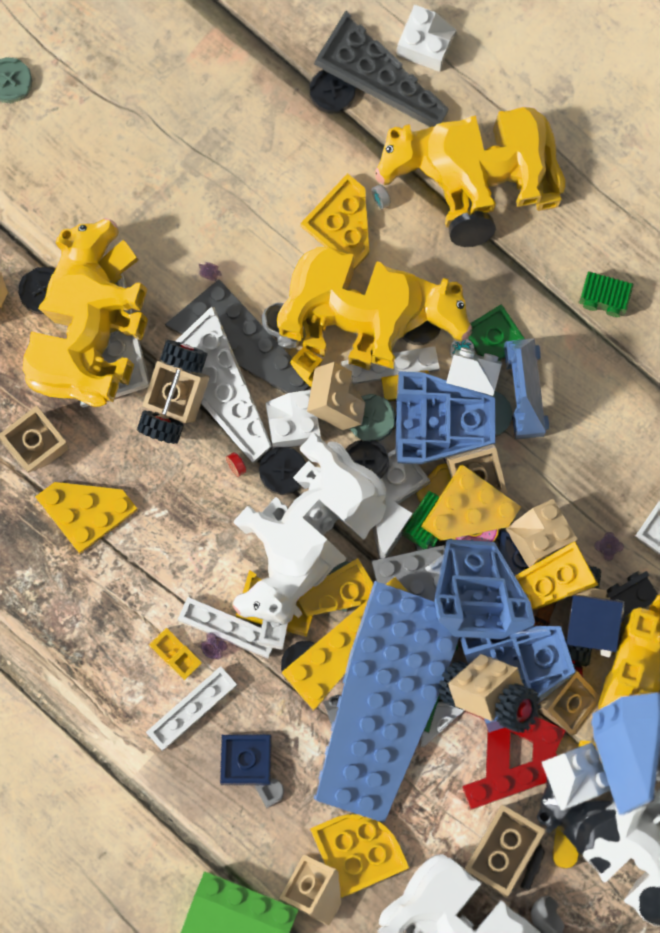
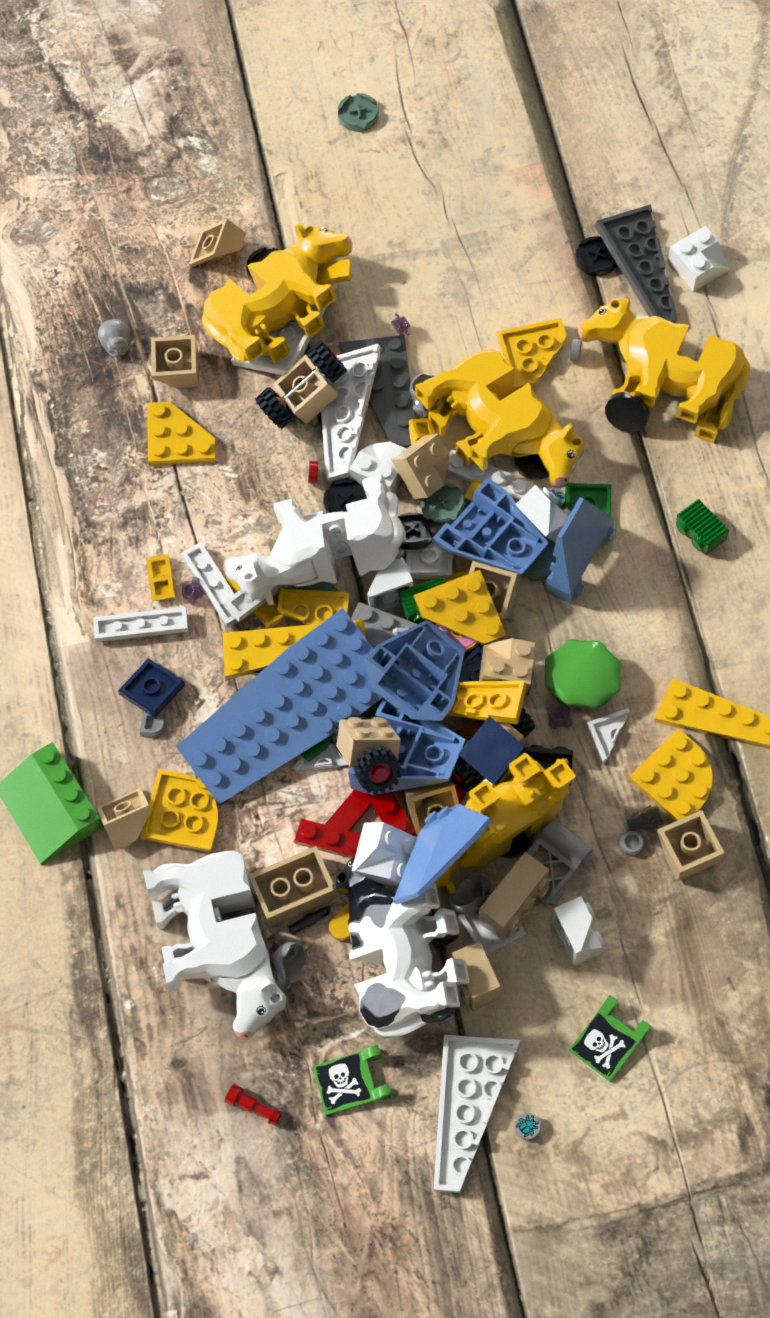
camera: 45 degrees right, 10 degrees down
none -> bright green piece [545,639,621,708]

